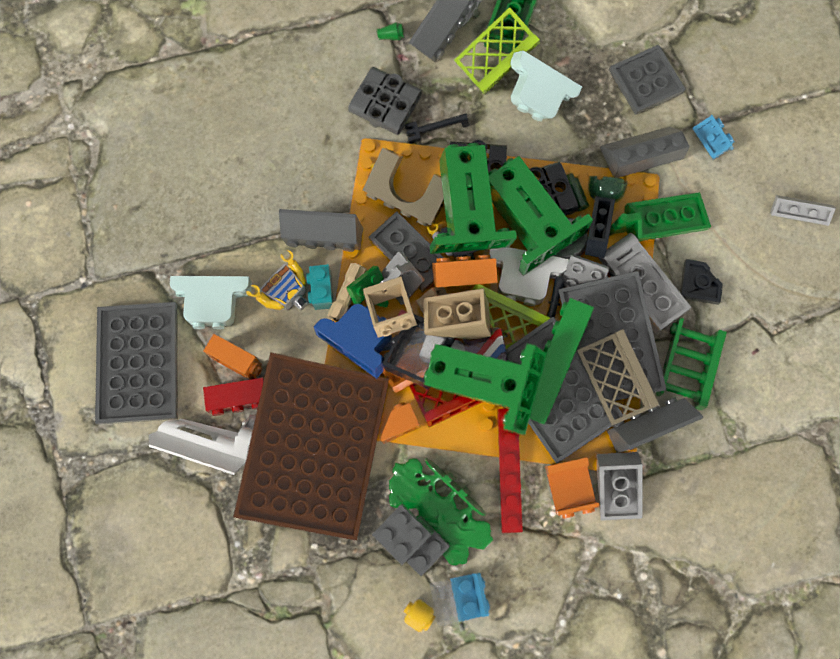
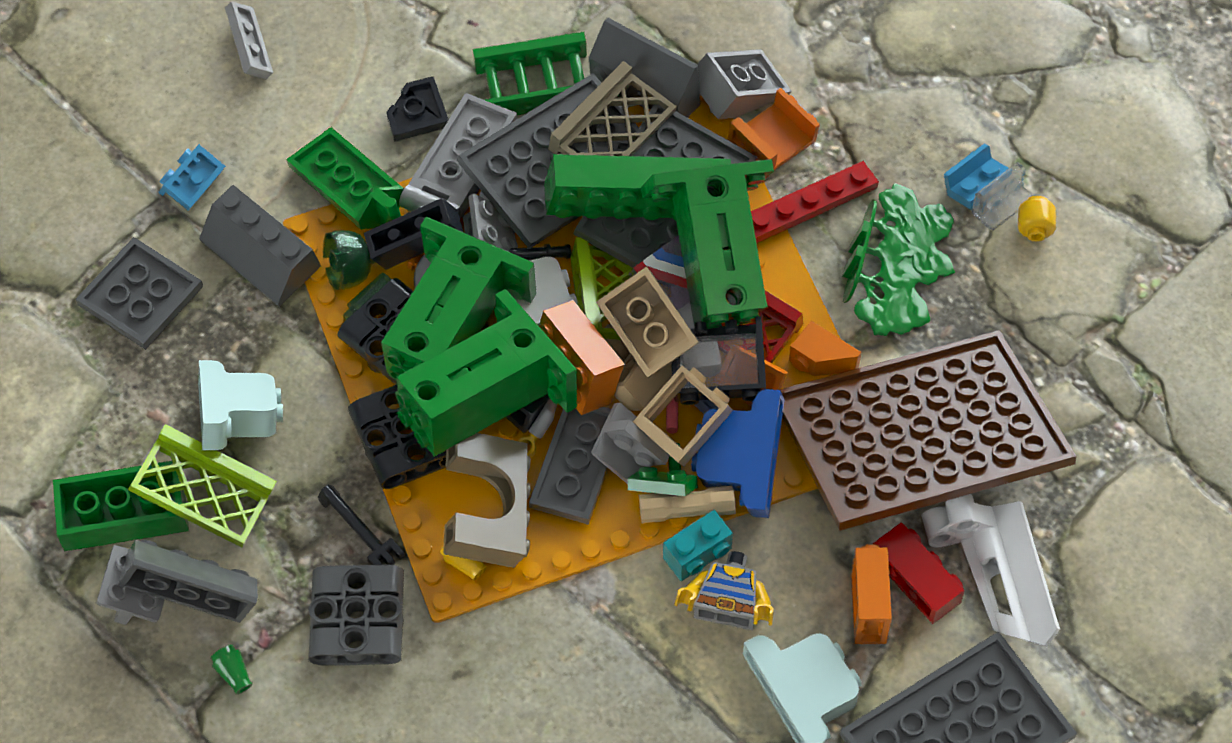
camera: 120 degrees left, 15 degrees down
dark grey slope [279,209,363,252] -> none
dark grey bracket [372,504,451,576] -> none

